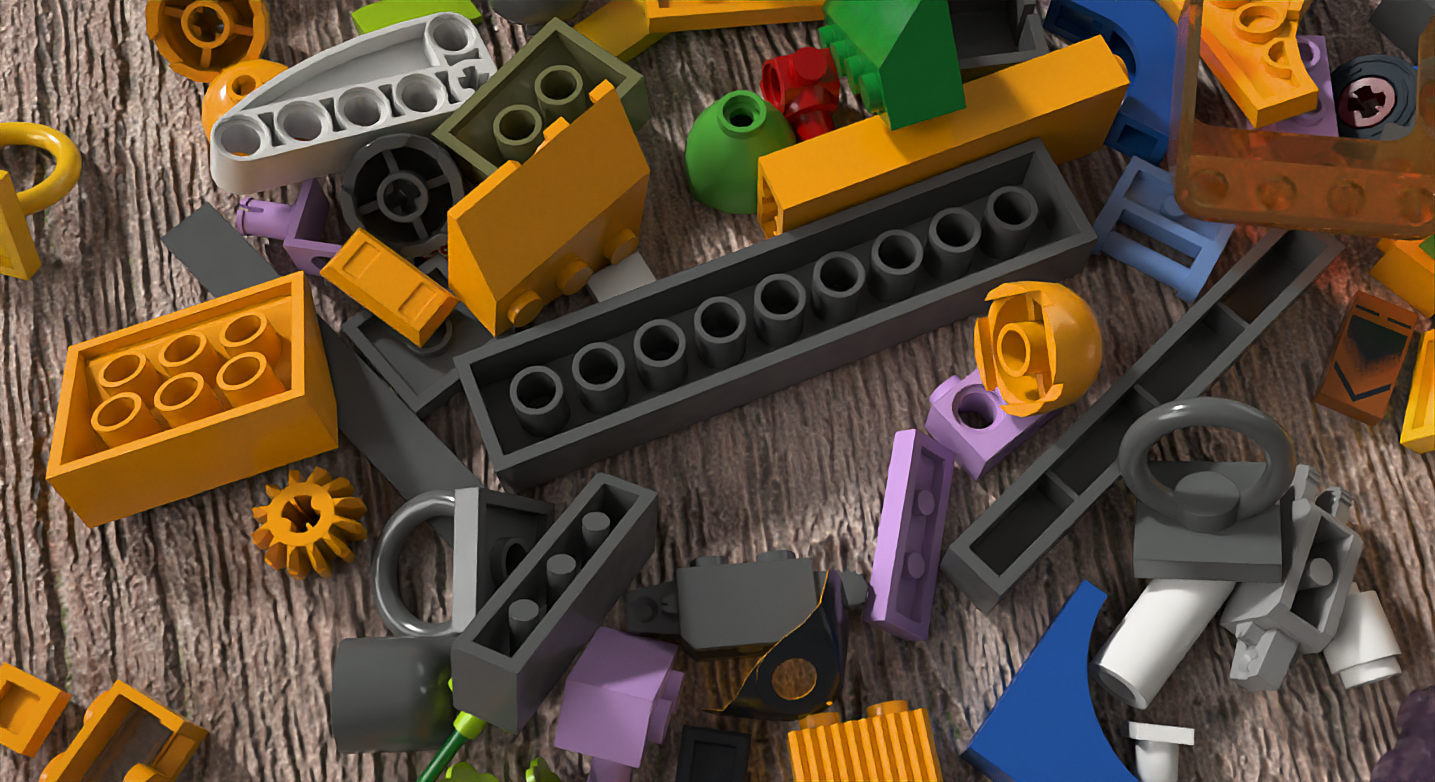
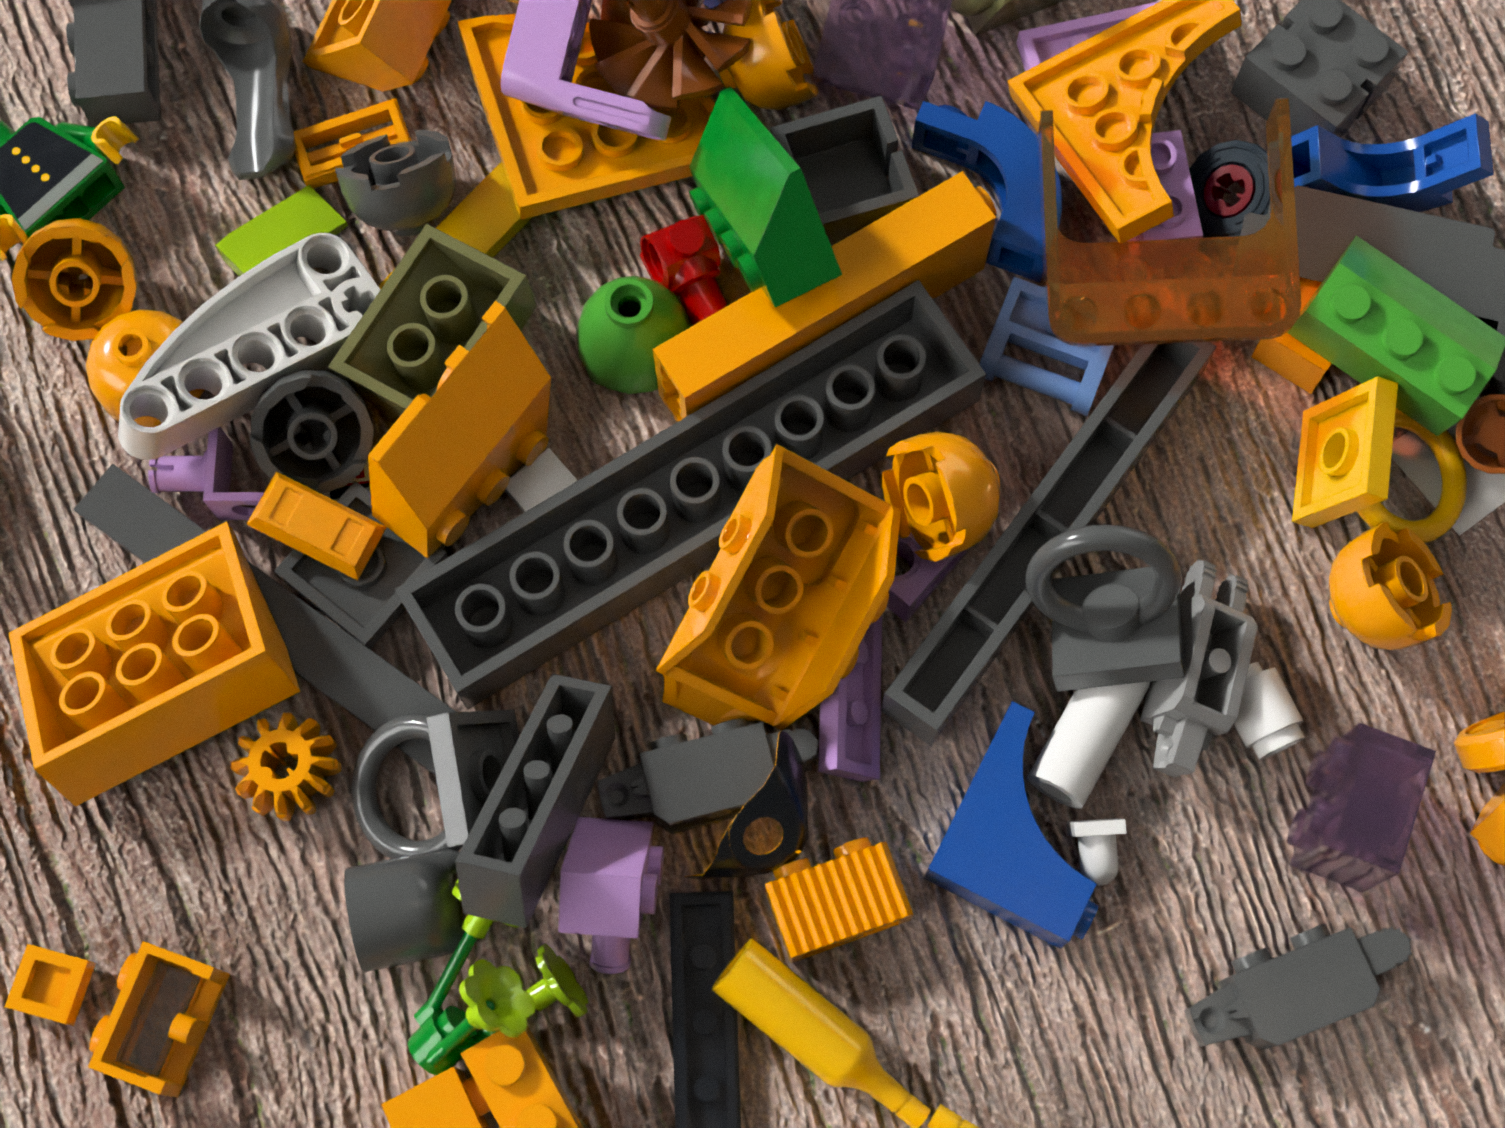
camera: 10 degrees left, 5 degrees up
dark orange tile [1312,290,1419,427] -> none
none -> light orange slope [656,444,901,730]

